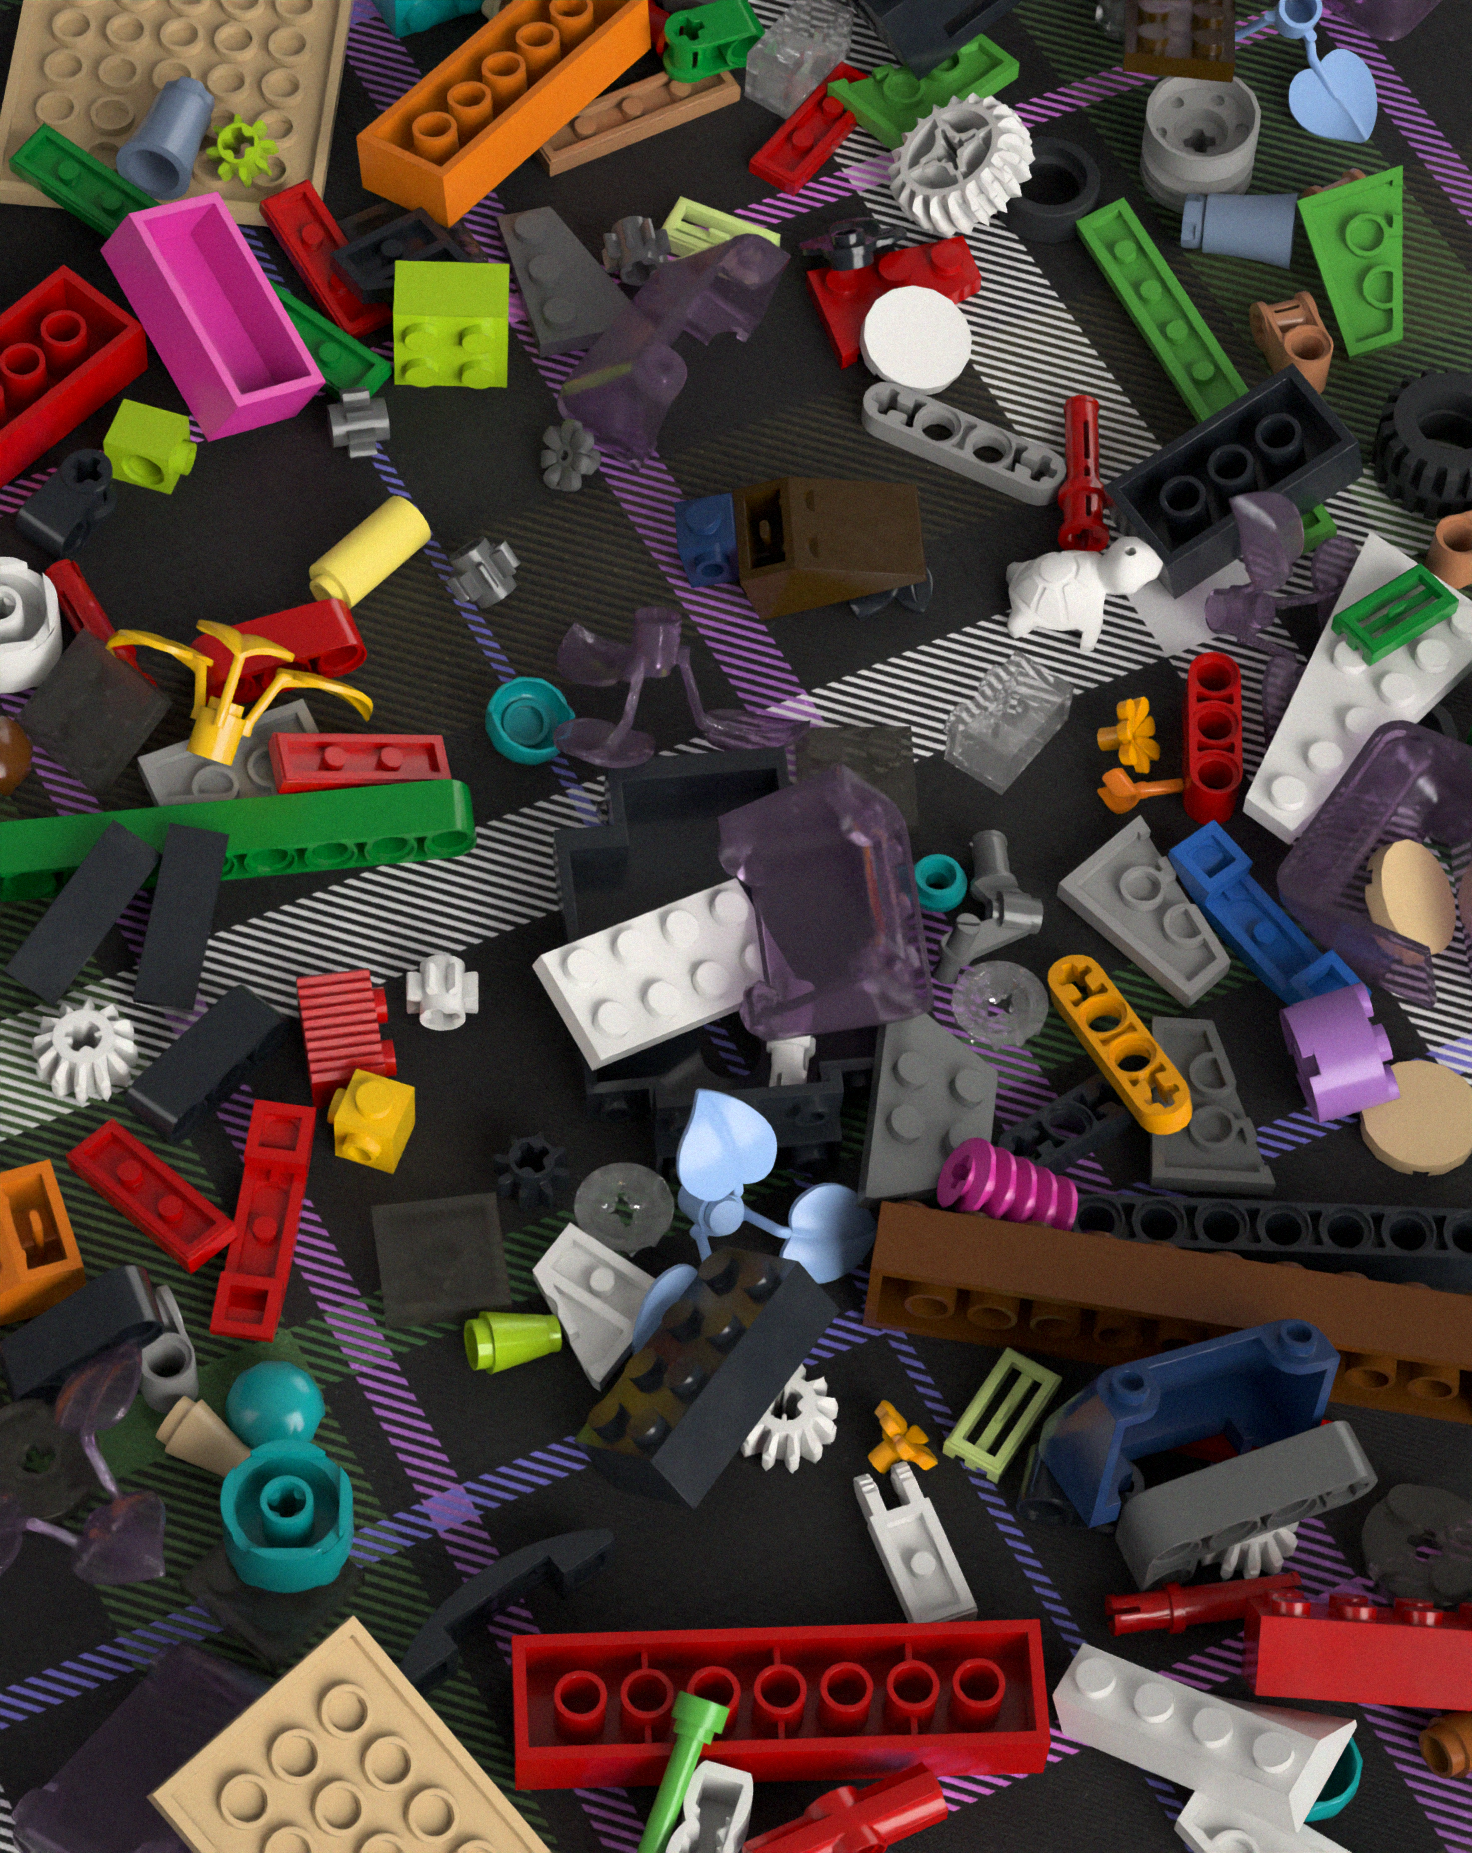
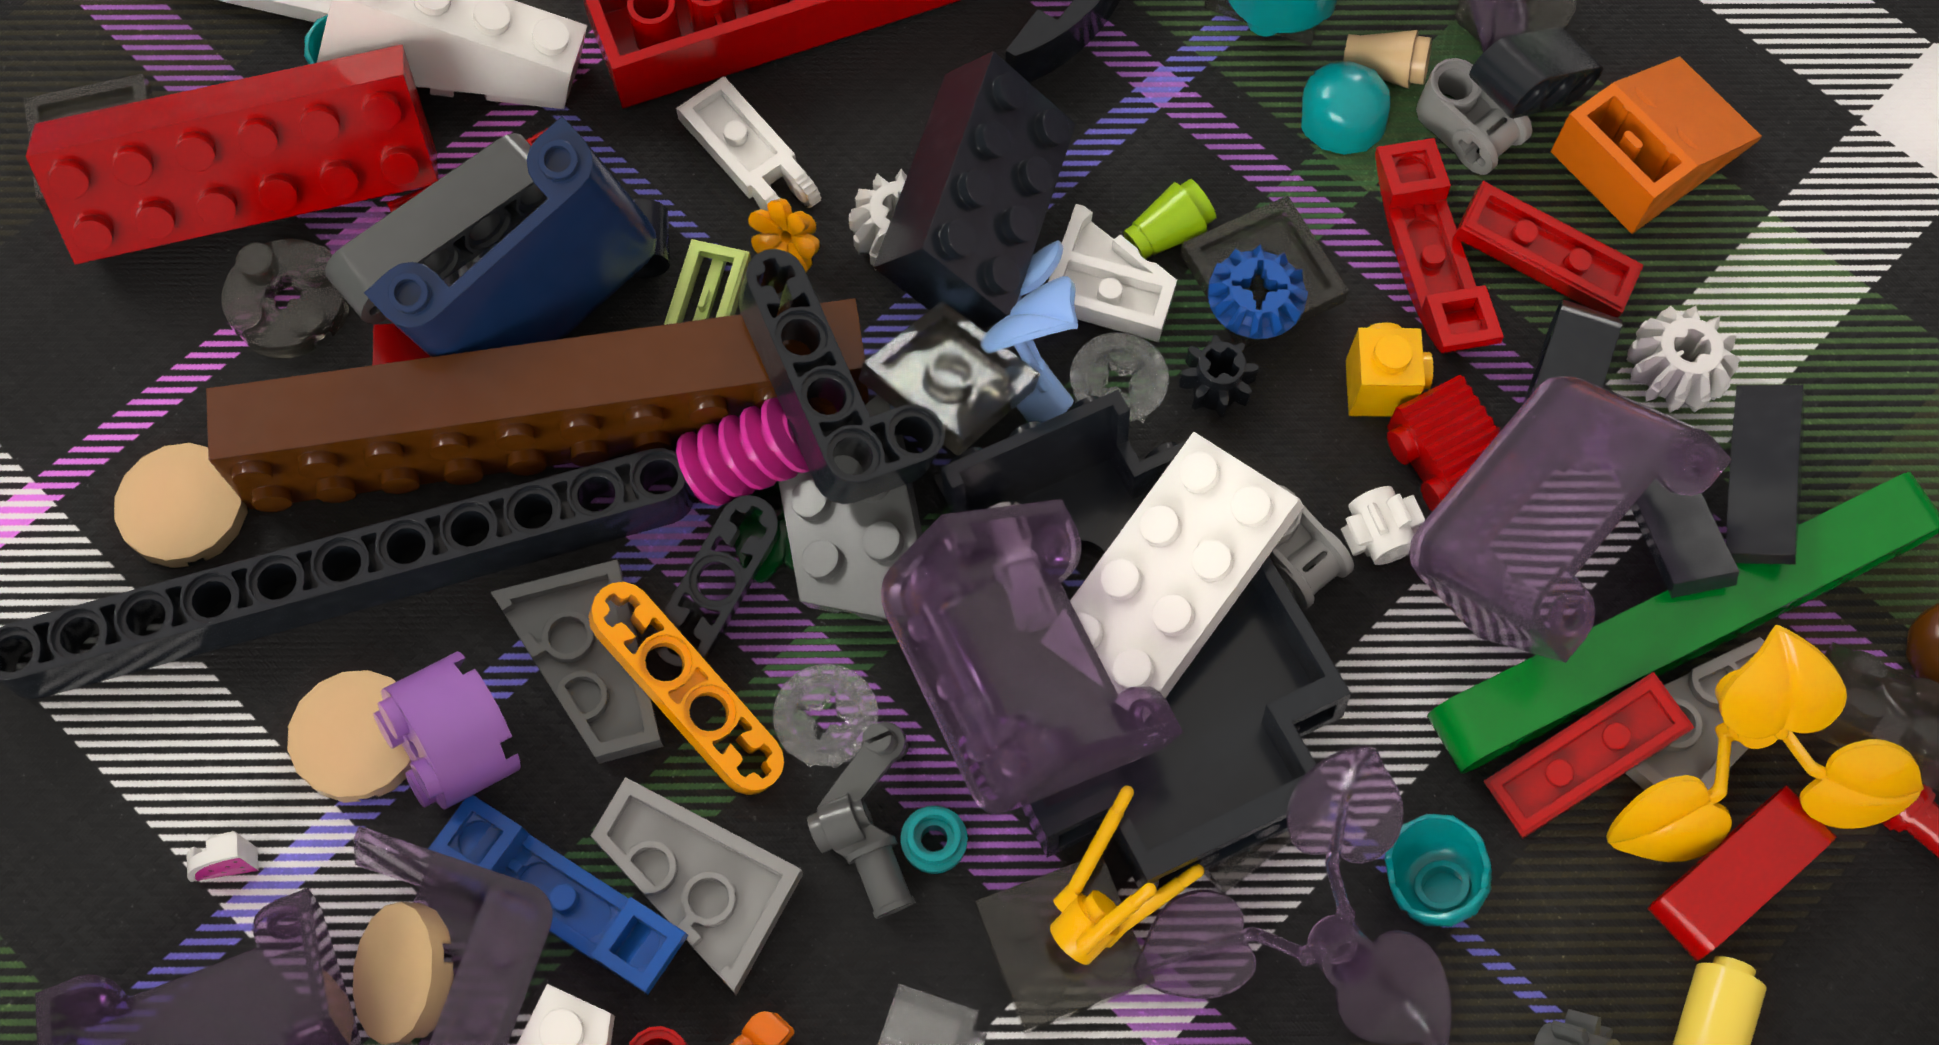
camera: 165 degrees right, 10 degrees up
none -> black beam [738,249,945,504]
none -> clear smoke plate [858,301,1040,456]
none -> yellow plant [1050,785,1205,965]
none -> blue gear [1208,244,1309,339]
none -> light grey piece [1269,484,1354,611]
none -> clear purple windscreen [1409,376,1732,663]

